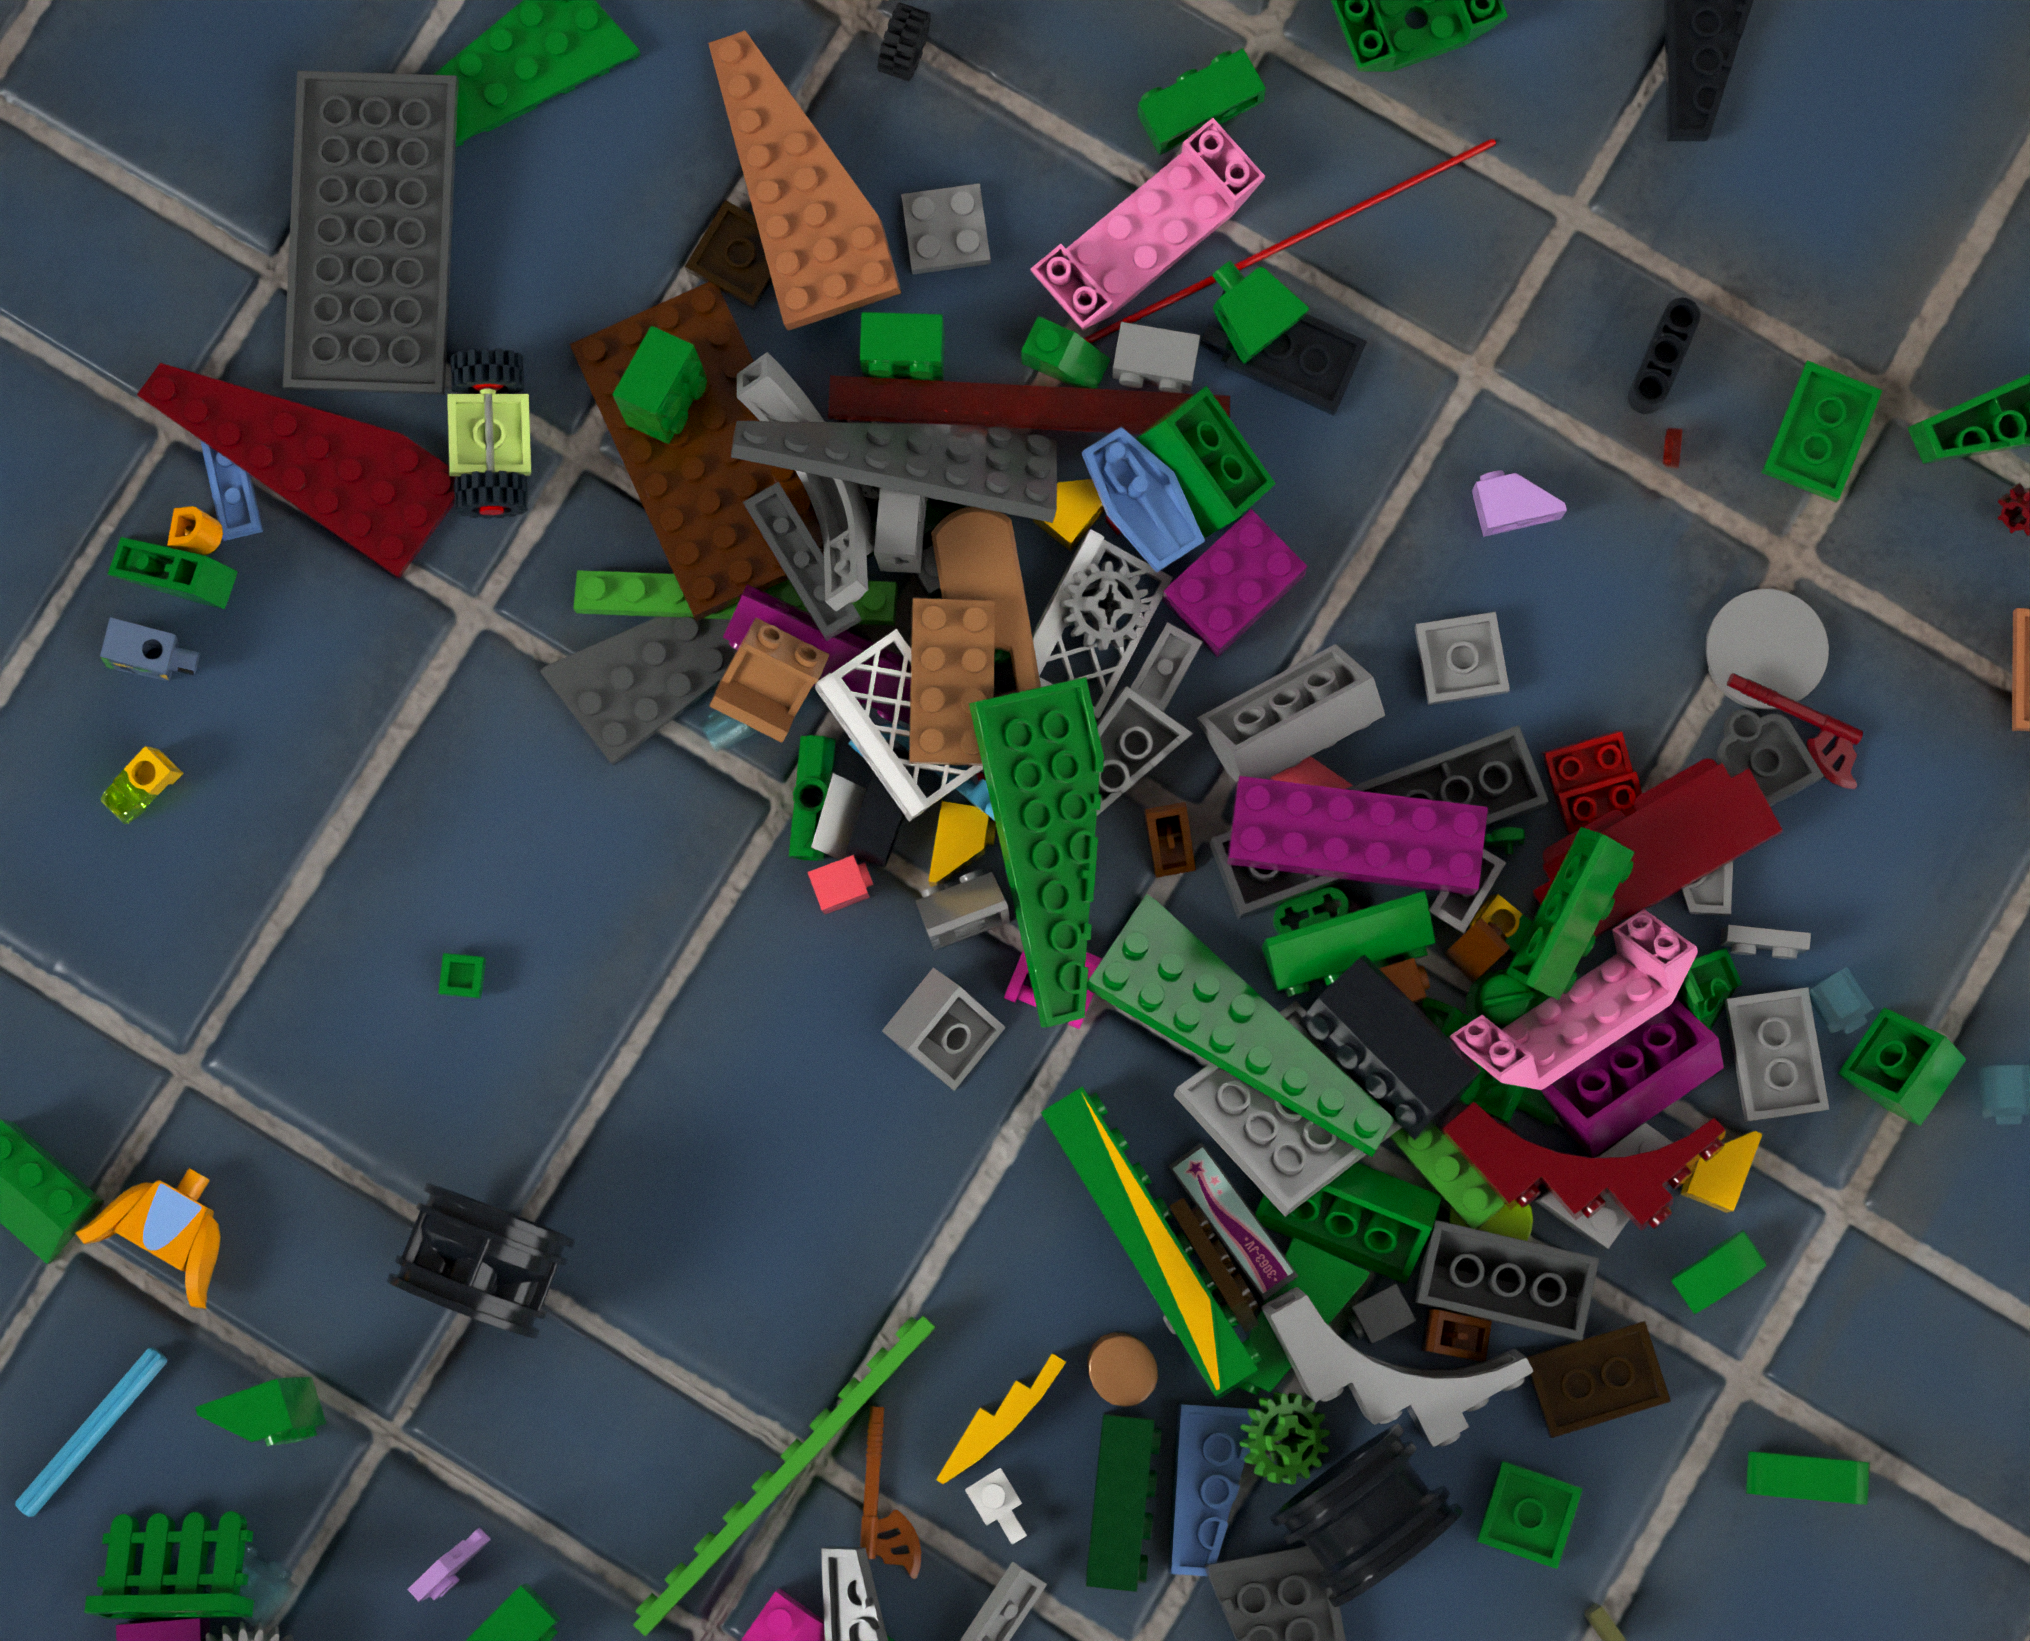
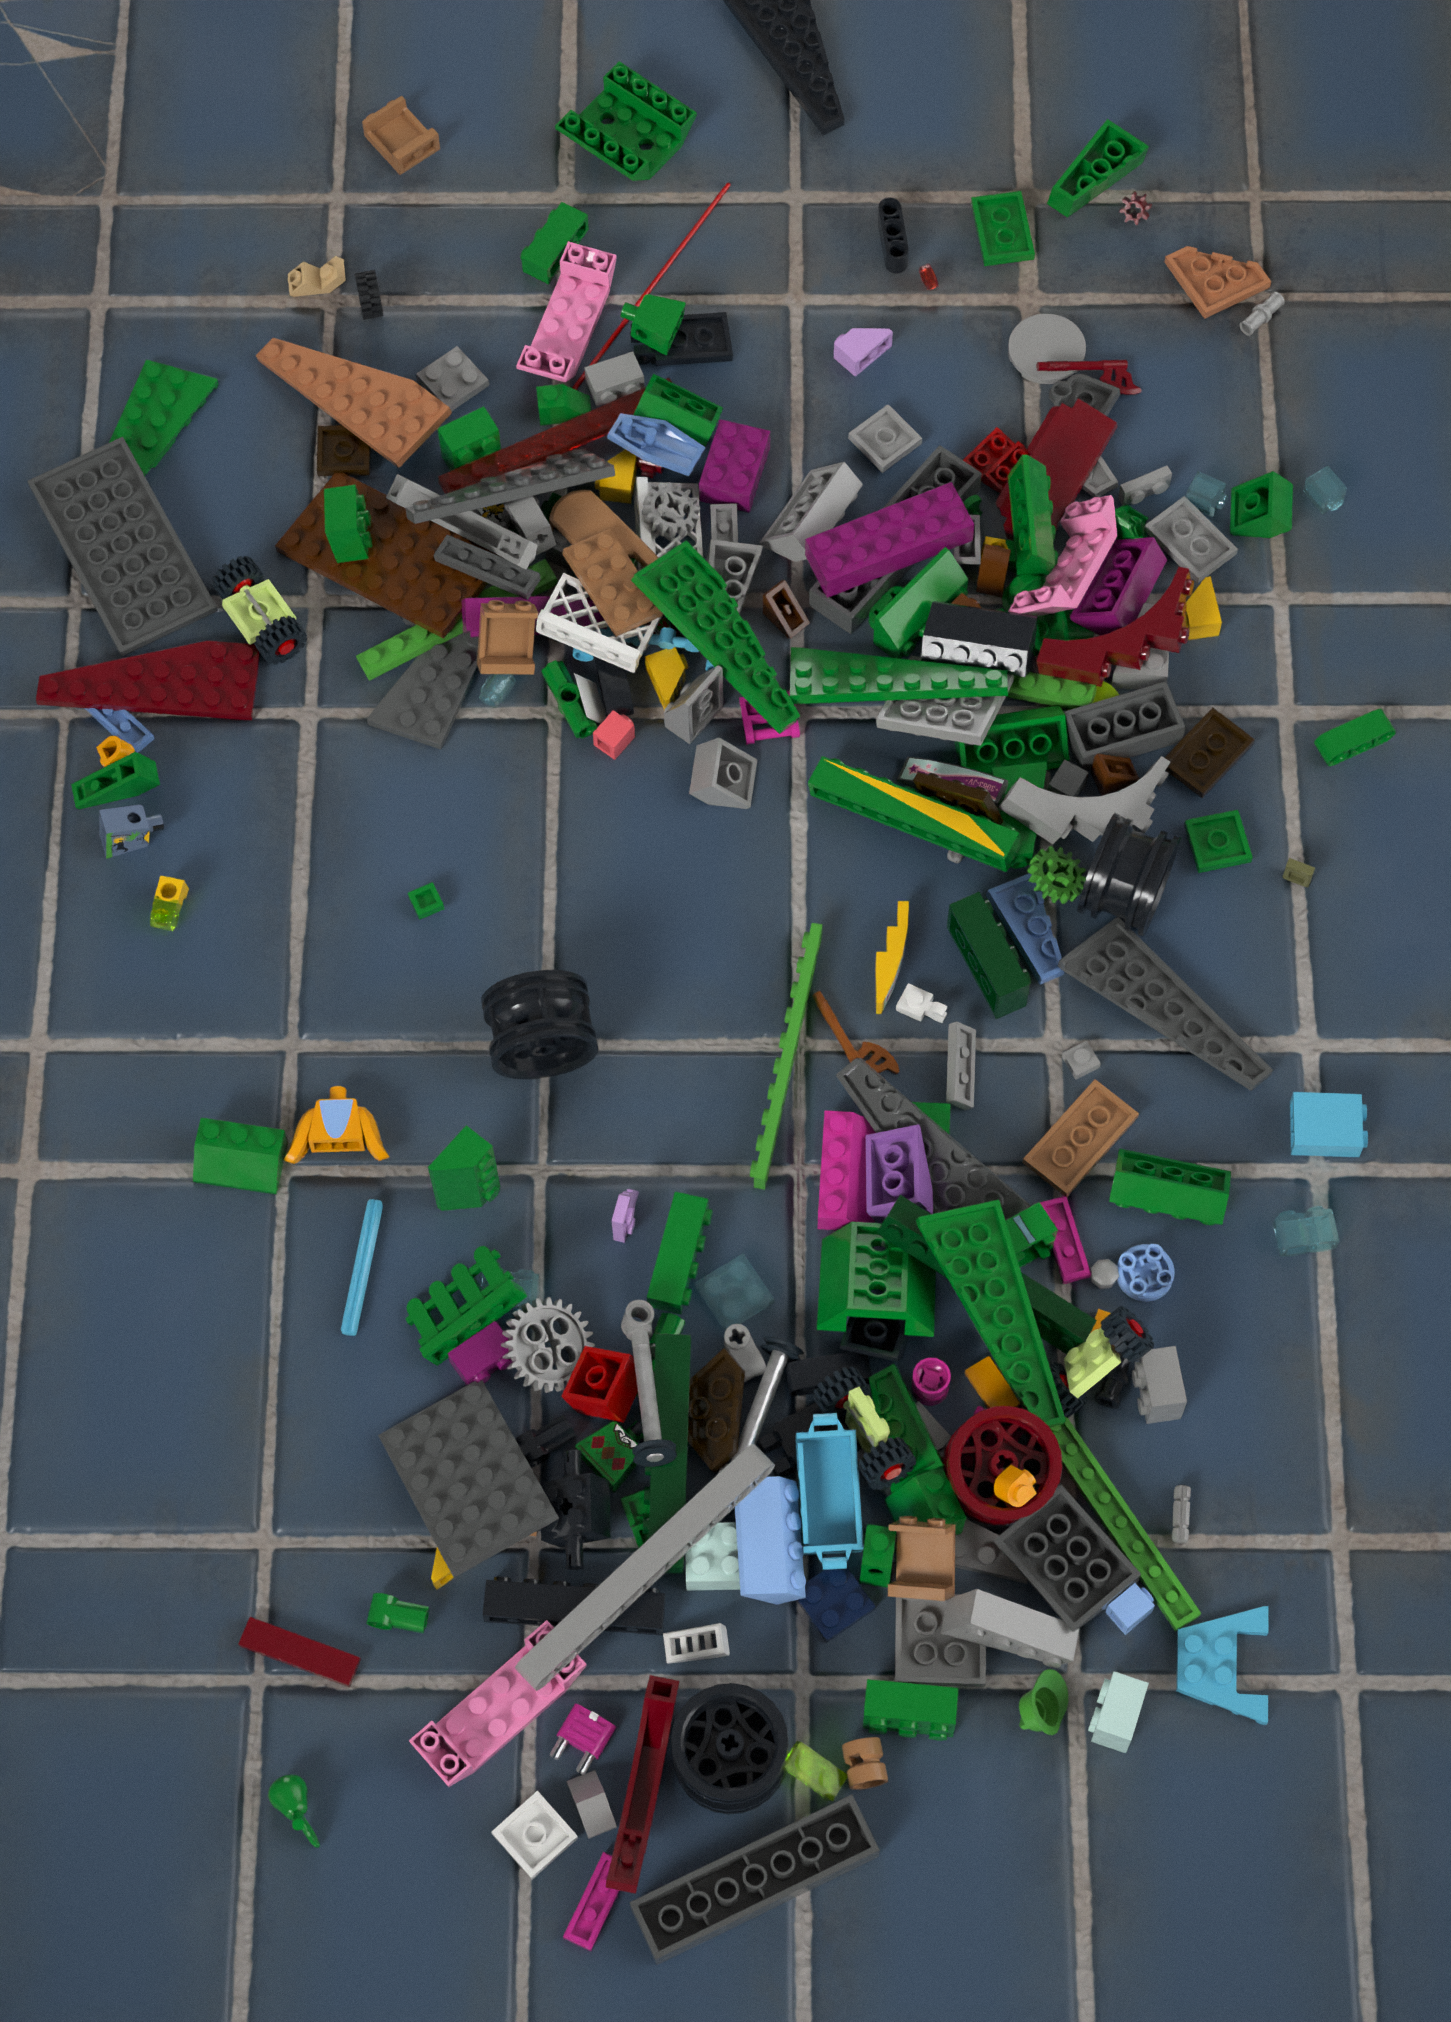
camera: 35 degrees left, 15 degrees down
medium nougat piece [1087,1332,1158,1407] -> none
green slope [1671,1229,1767,1315] -> none

